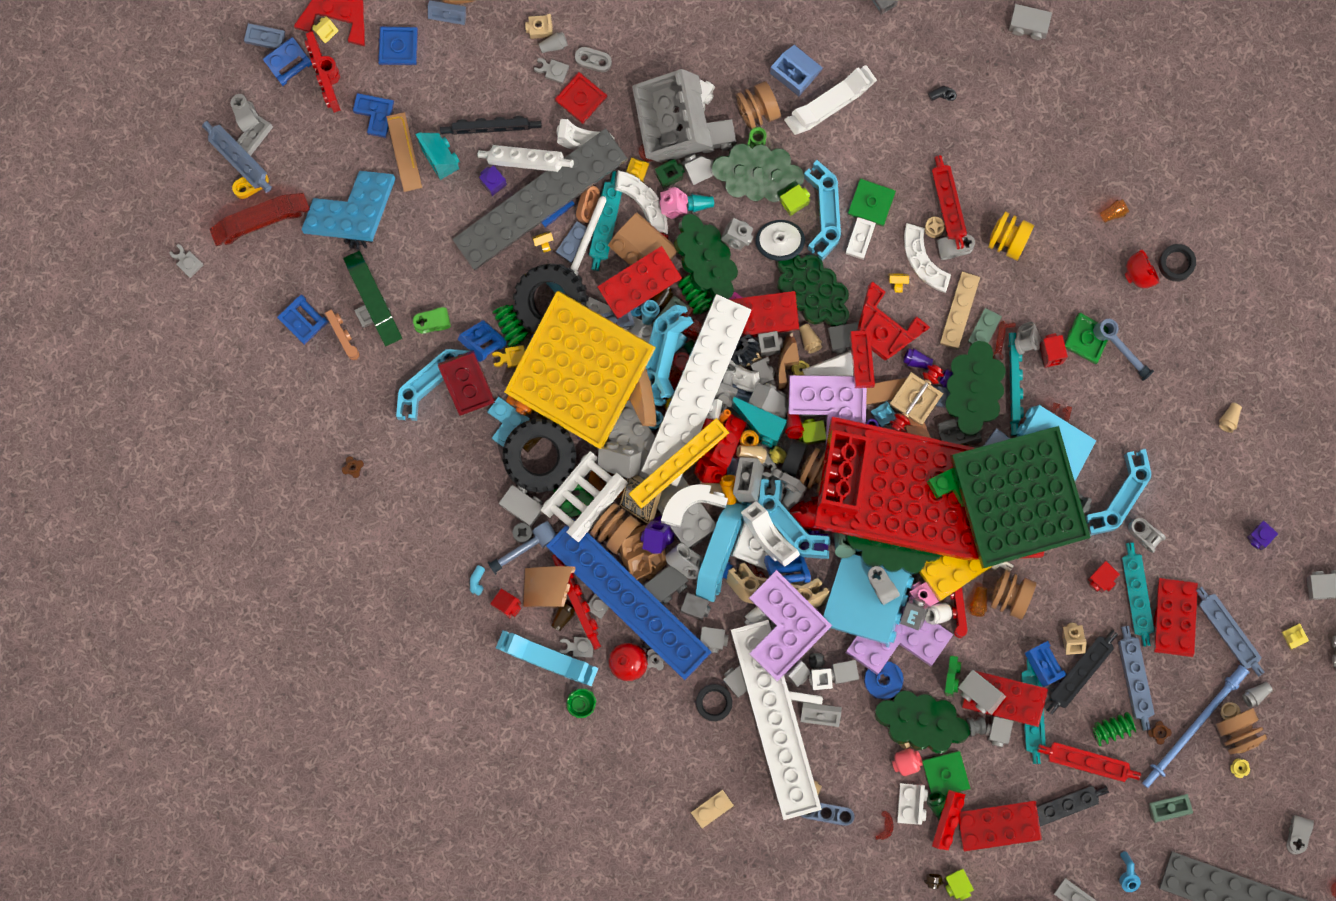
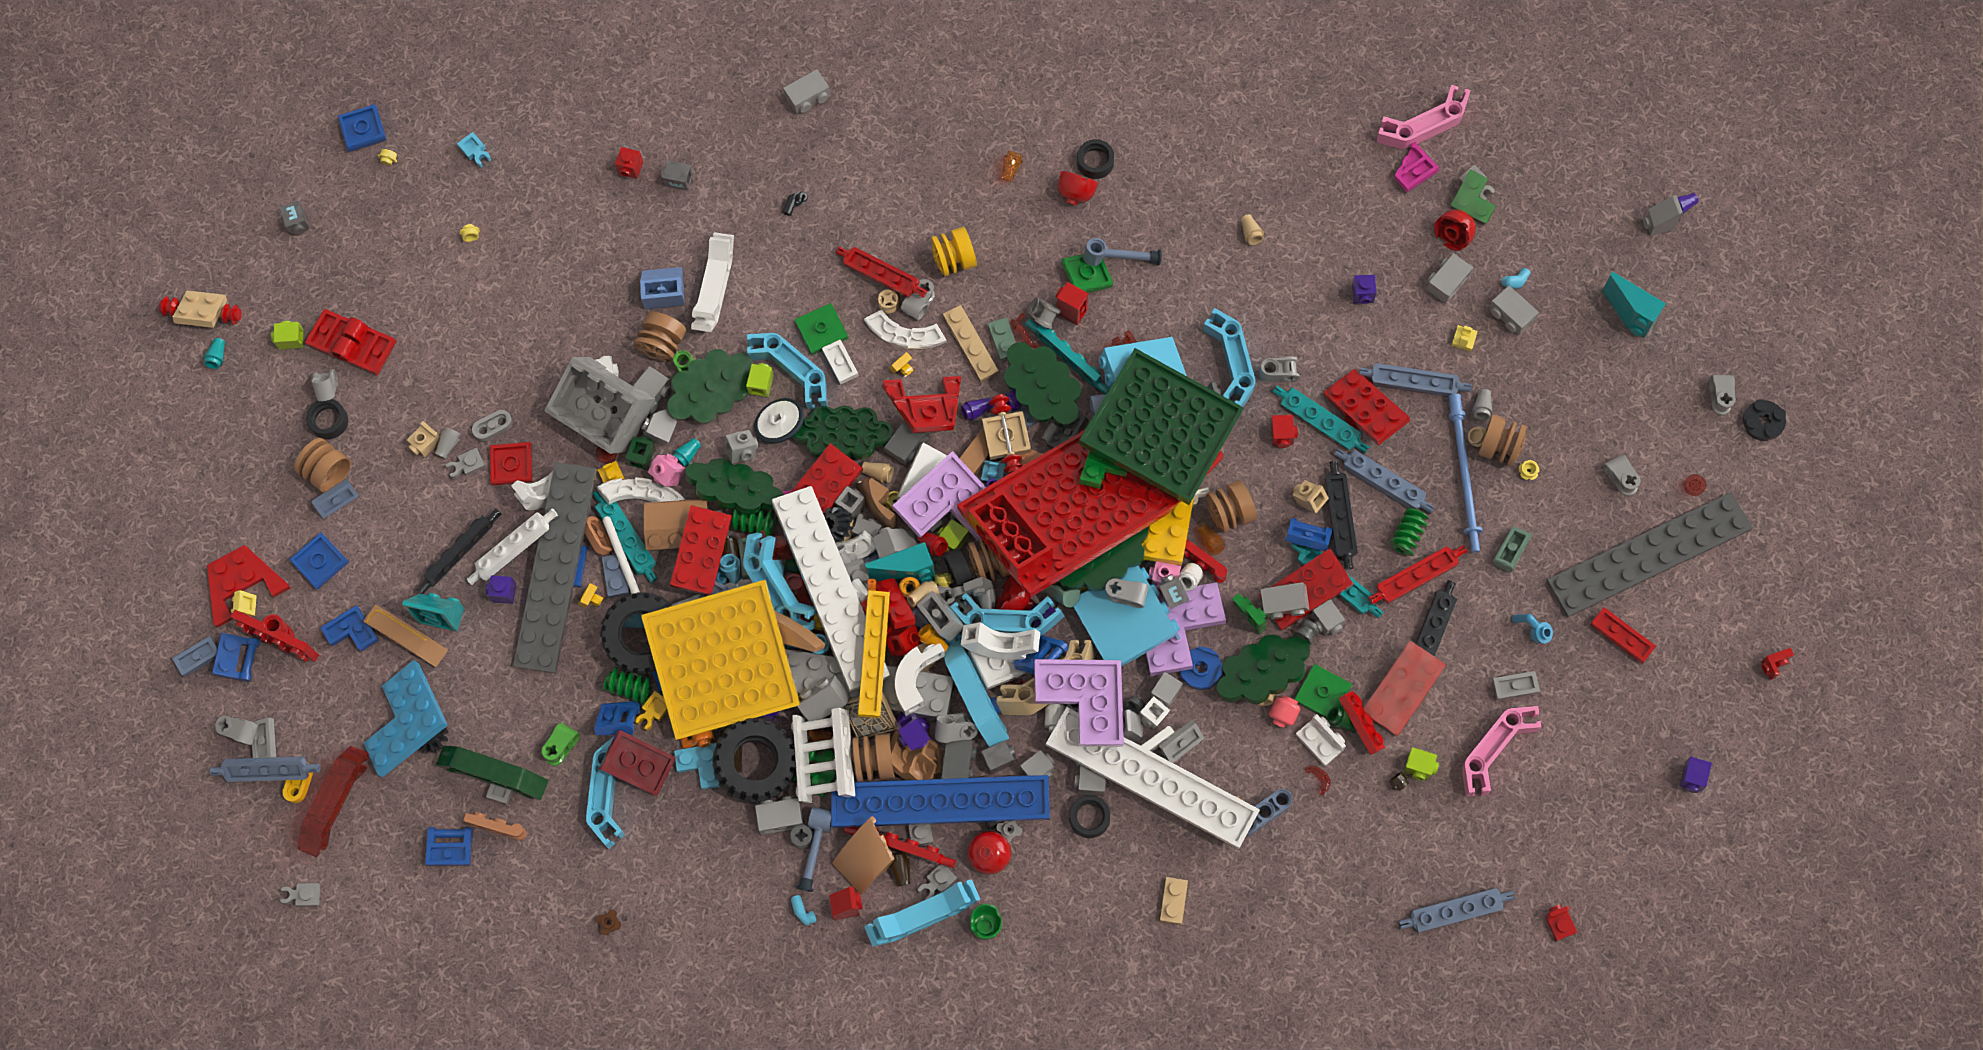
camera: 45 degrees left, 10 degrees down
red plate [850,330,875,388] -> none
reddish brown plate [1148,721,1172,745] -> none

